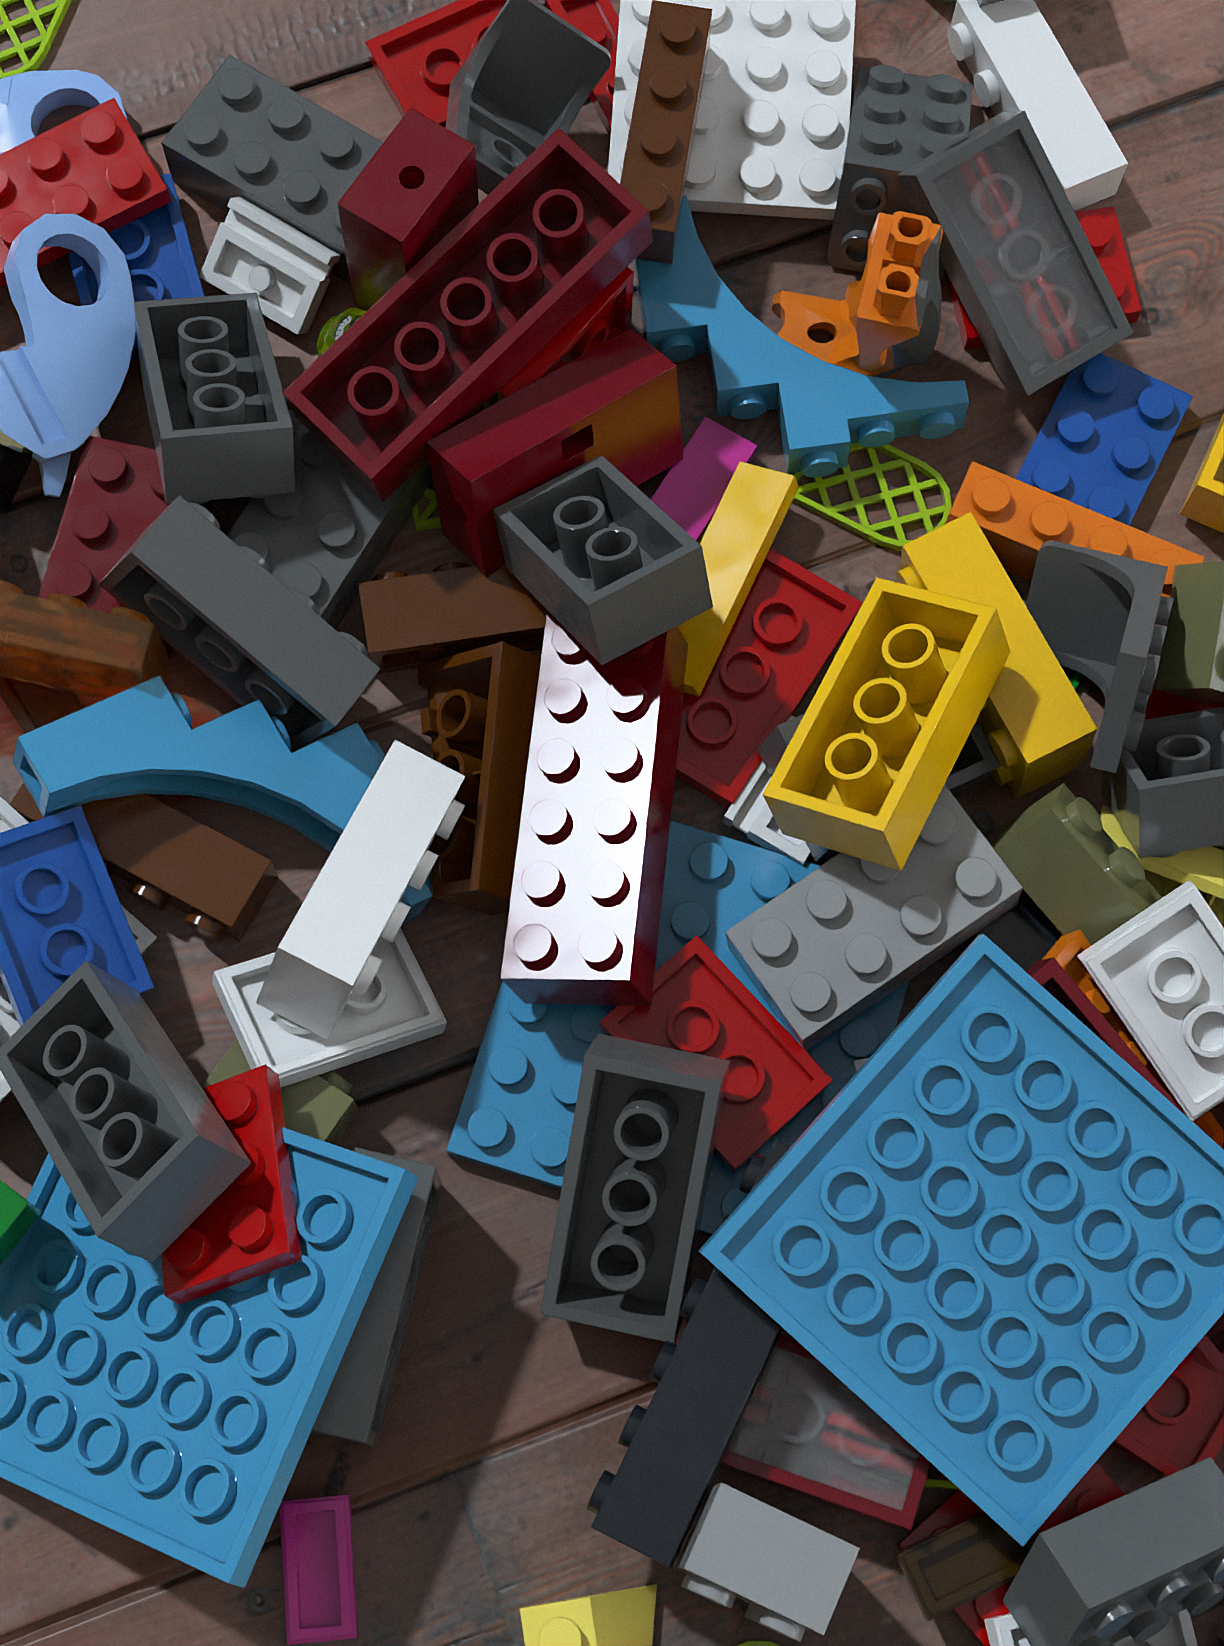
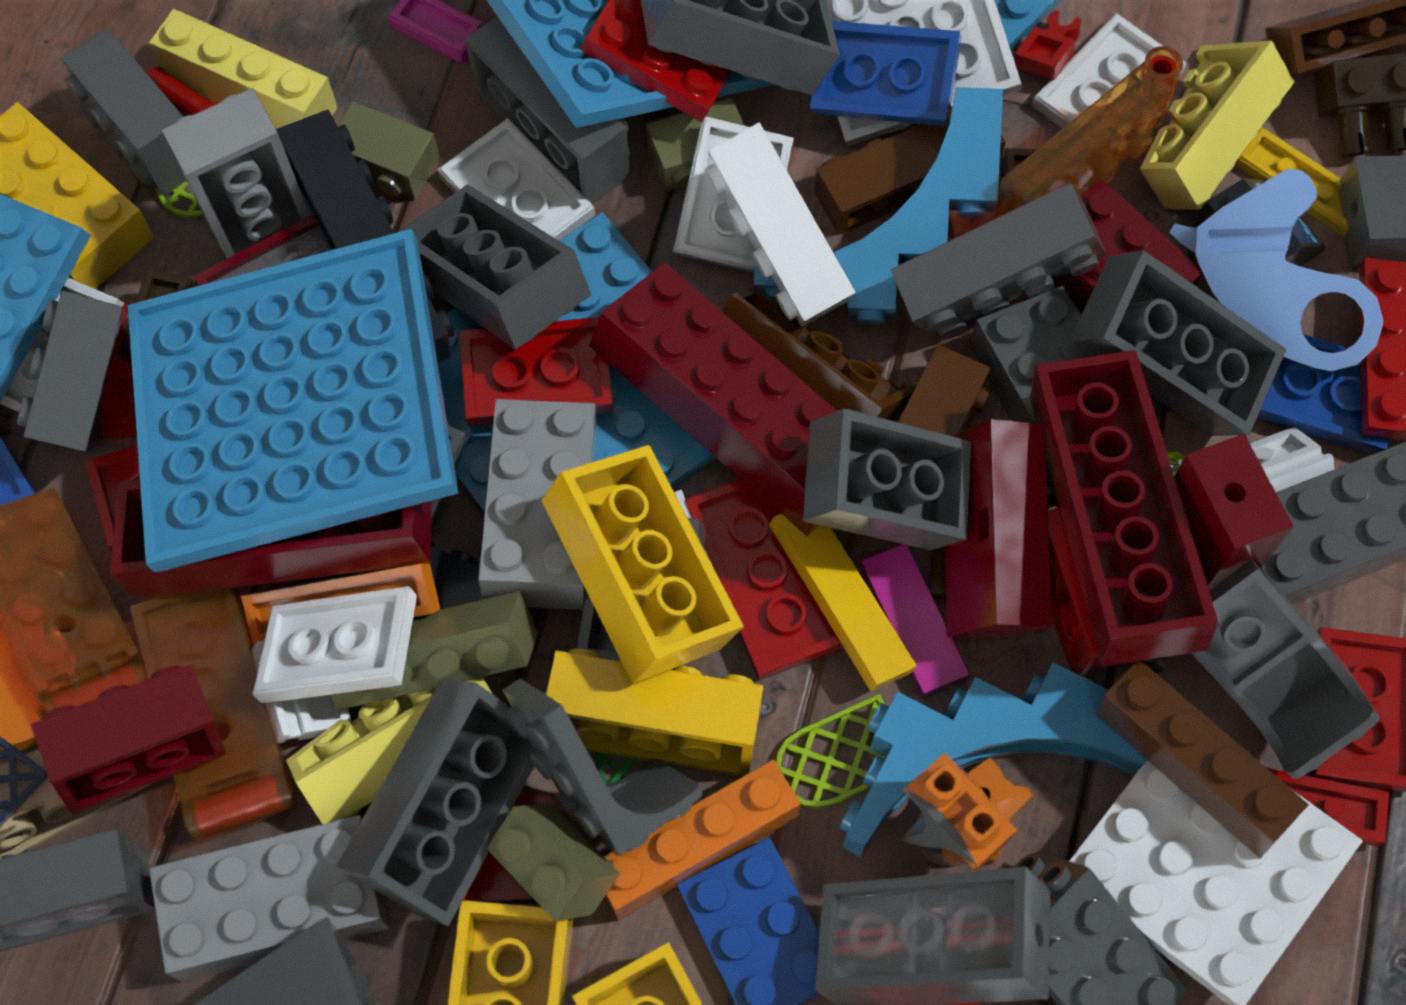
camera: 130 degrees right, 5 degrees down
none -> olive brick [338,101,440,200]
none -> white tile [437,118,595,240]

